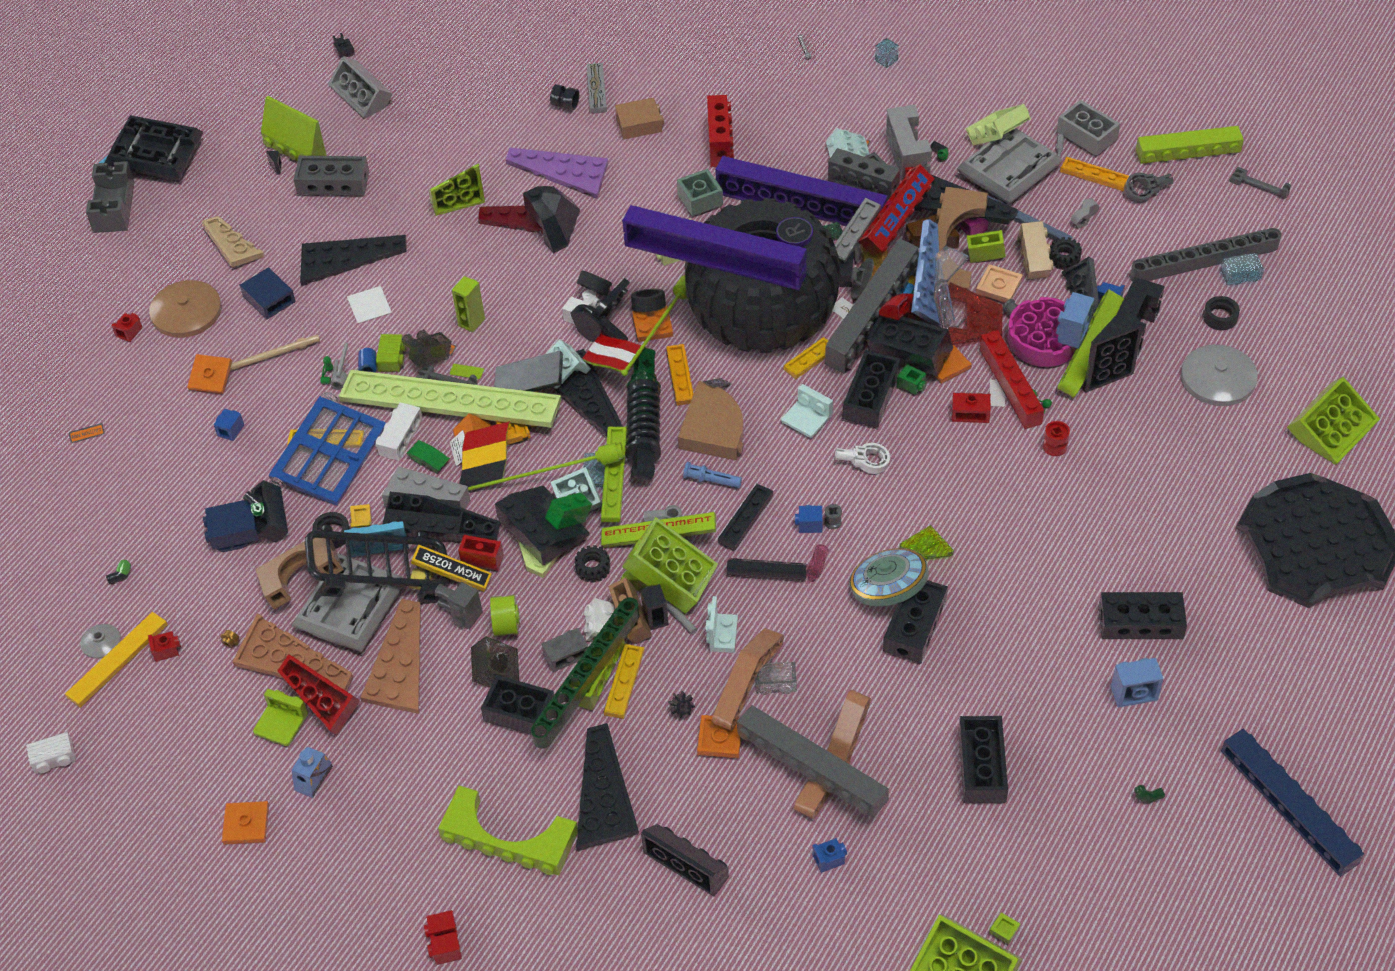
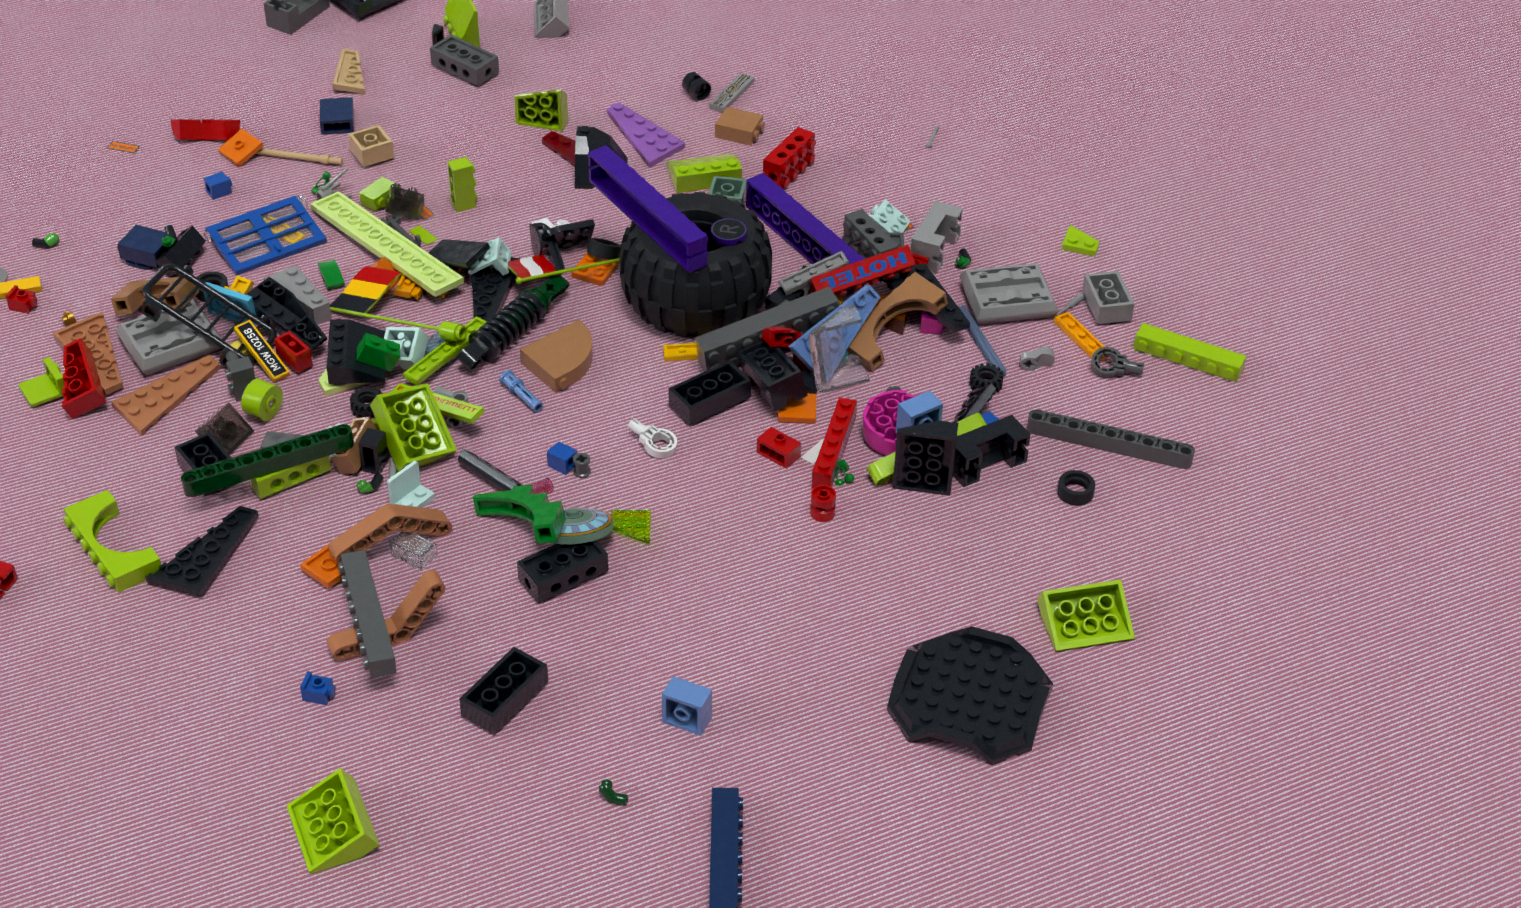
camera: 30 degrees right, 10 degrees down
red brick [111,313,143,342] -> none
medium nougat dish [149,280,222,338] -> none
medium blue torso [292,747,333,798] -> none
black wing [300,235,407,287] -> none
white sticker [347,286,392,323] -> none
blue brick [358,348,376,373] -> none
white brick [376,402,423,461] -> none
black tyre [577,270,612,296] -> none
yellow tile [604,644,645,719] -> none
black slope [641,824,729,897] -> none
light orange tile [666,344,694,406] -> none
black gear [668,691,695,718] -> none
sticker [703,378,732,387] -> none
black plate [718,483,773,550] -> none
light aqua bracket [781,384,833,438] -> none
clear light blue brick [875,38,899,68] -> none
green brick [897,364,927,395] -> none
clear red wing [948,282,1002,345] -> none
yellowish green window [965,104,1031,146] -> none
lime brick [967,230,1006,263] -> none
light nougat plate [976,264,1023,302] -> none
lime plate [989,912,1020,945] -> none
tan wedge [1017,221,1053,279] -> none
black brick [1098,592,1187,639] -> none
light grey dish [1181,344,1258,406] -> none
clear light blue brick [1220,253,1264,285] -> none
dark grey hinge [1229,167,1291,198] -> none
none -> red brick [171,119,240,140]
none -> tan brick [348,125,394,167]
none -> arm [357,473,384,494]
none -> green arch [473,484,566,544]
none -> lime slope [666,153,742,193]
none -> lime wing [1061,225,1100,257]

